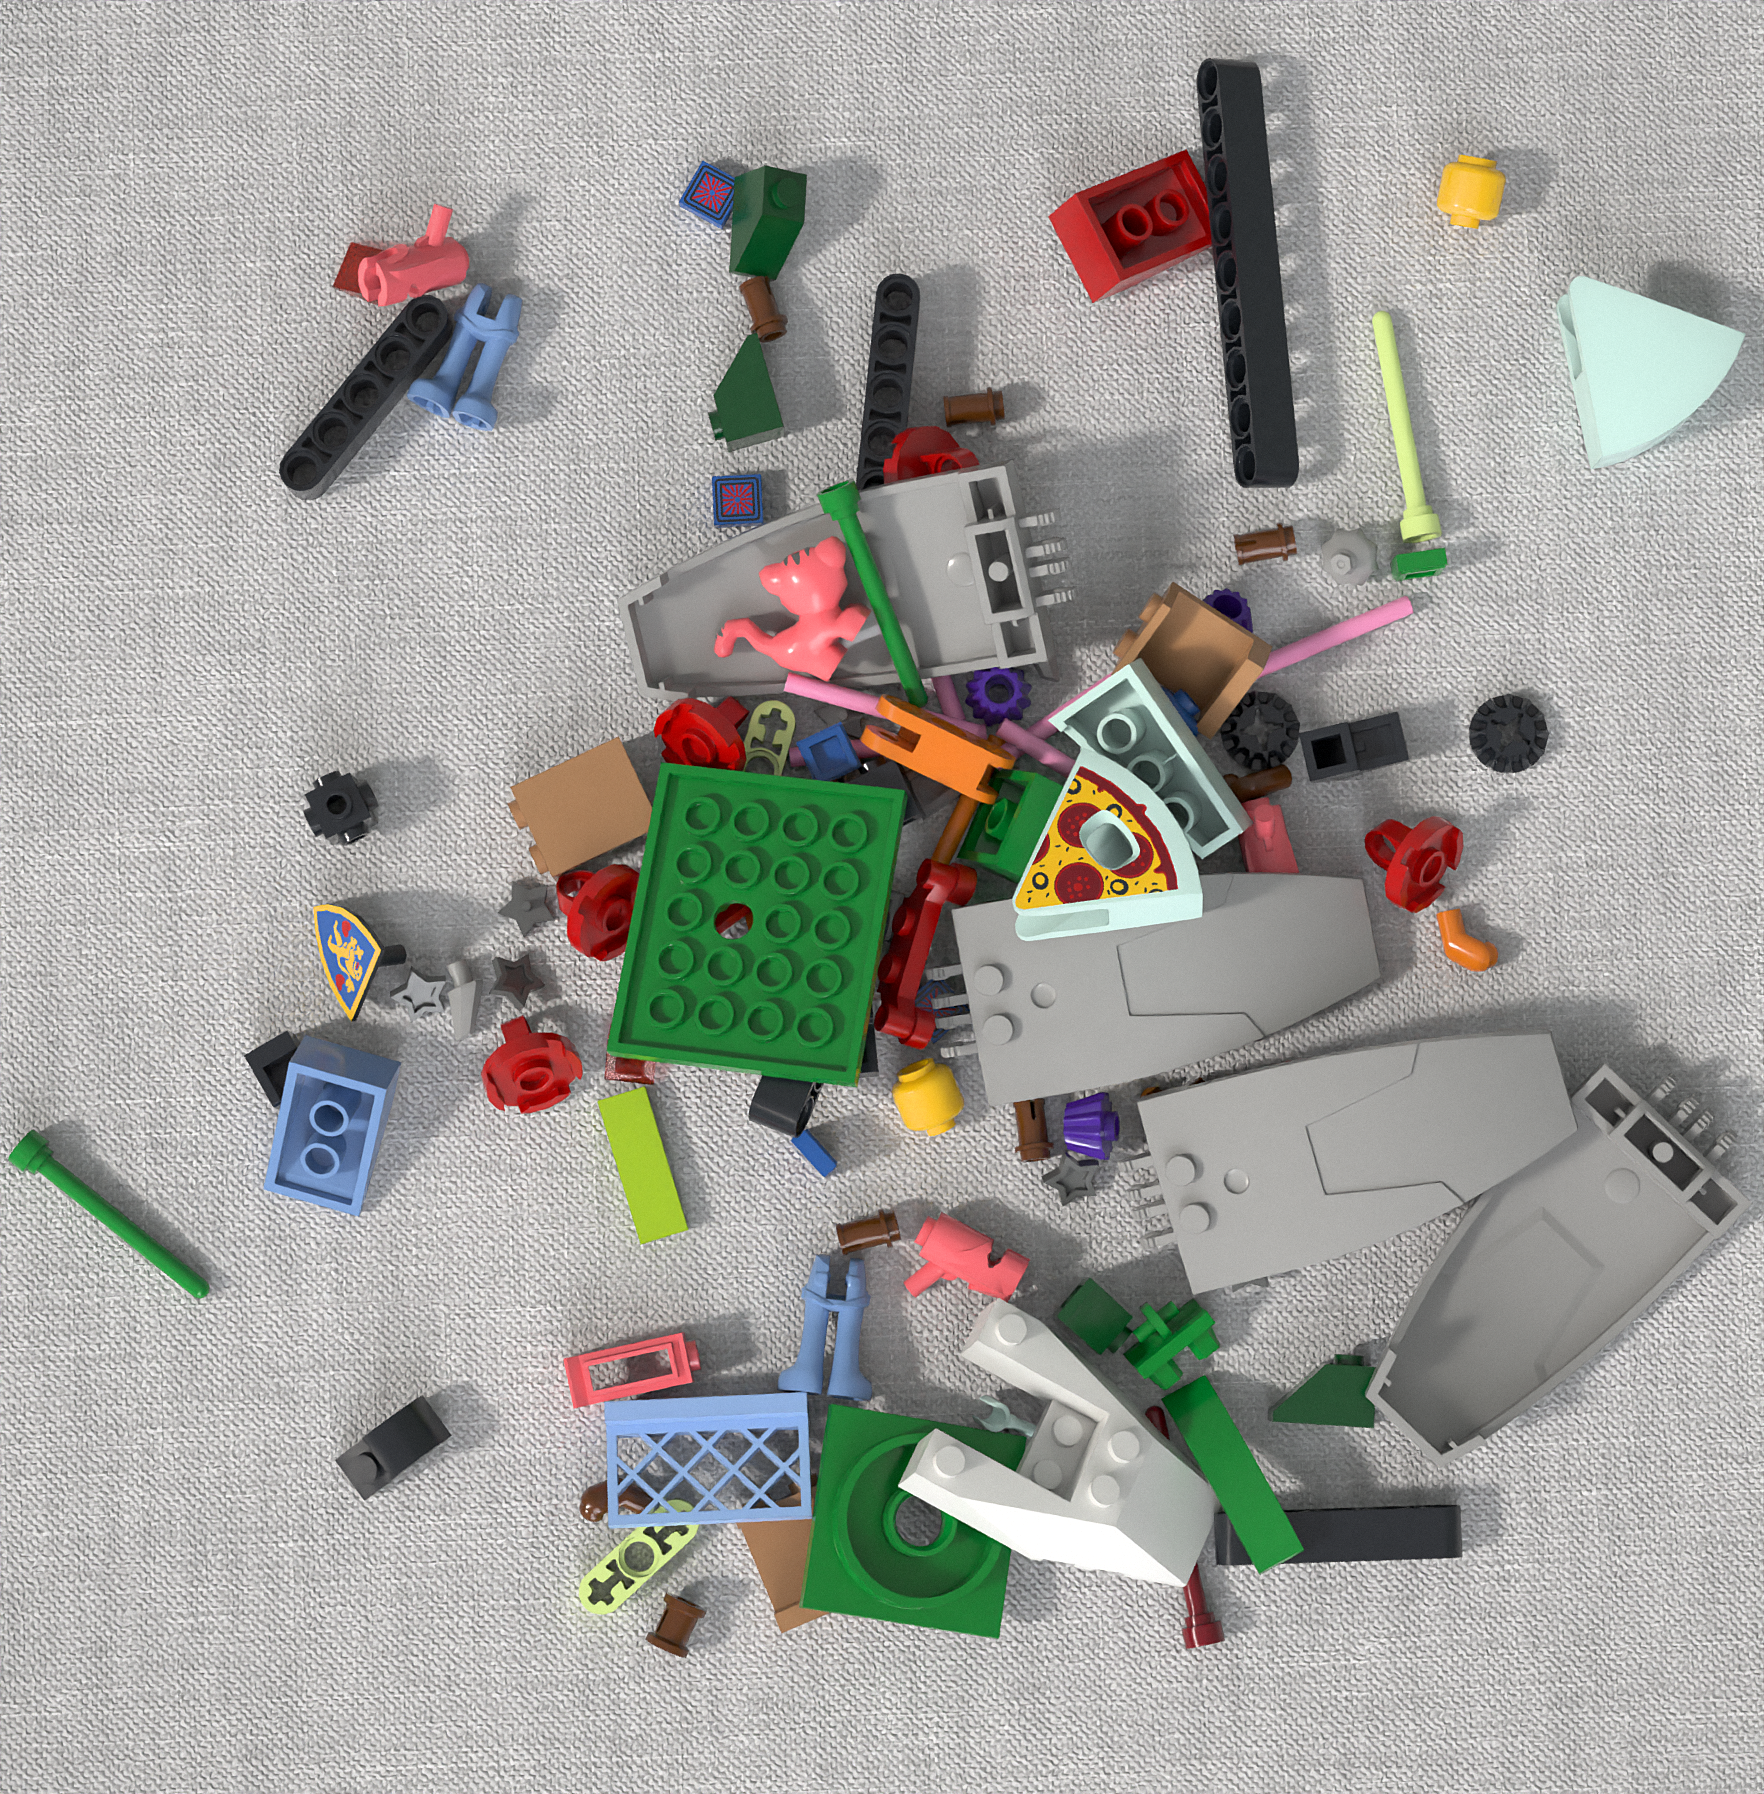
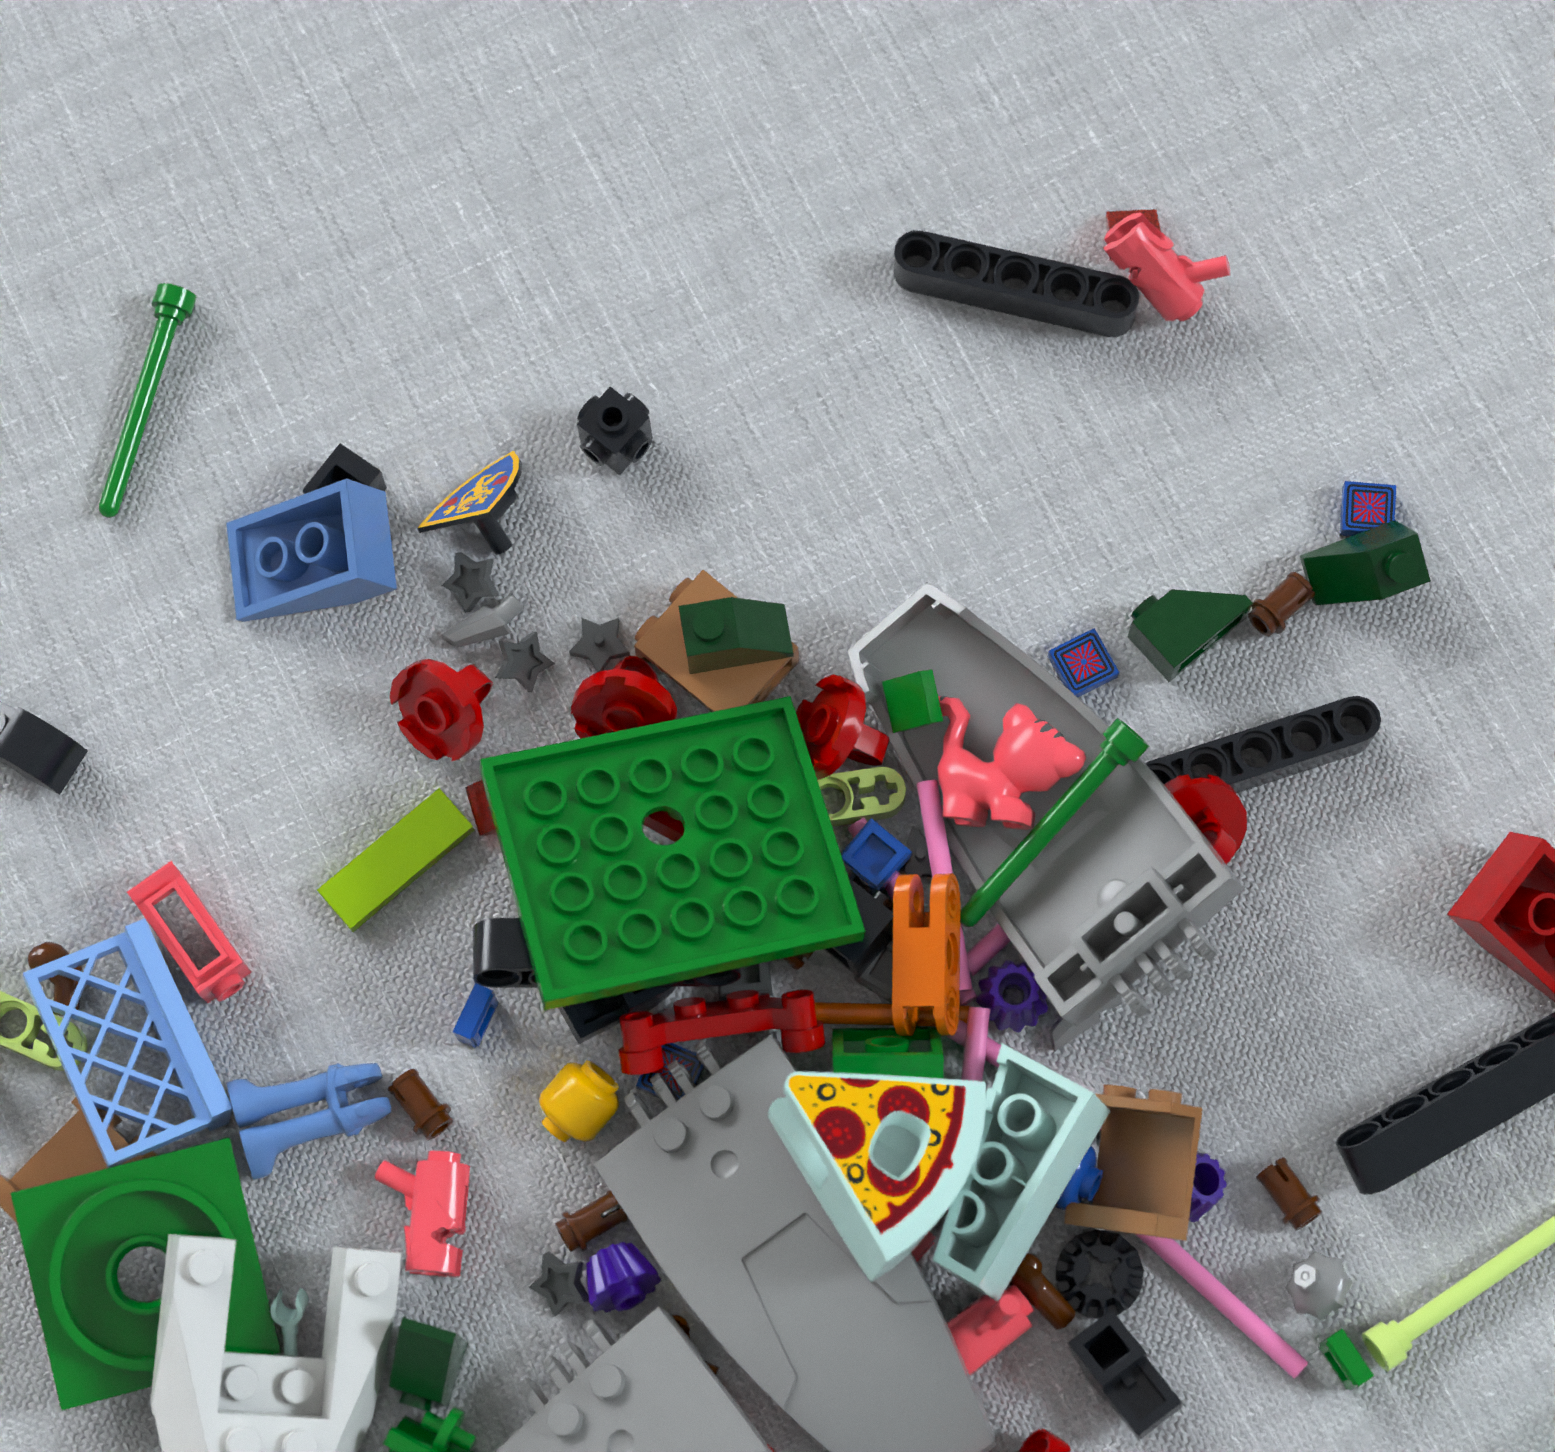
camera: 70 degrees right, 10 degrees down
medium blue piece [407,283,522,431] -> none
reddish brown pin [943,387,1005,428] -> none
none -> dark green slope [678,597,794,674]
none -> green tile [882,669,943,733]

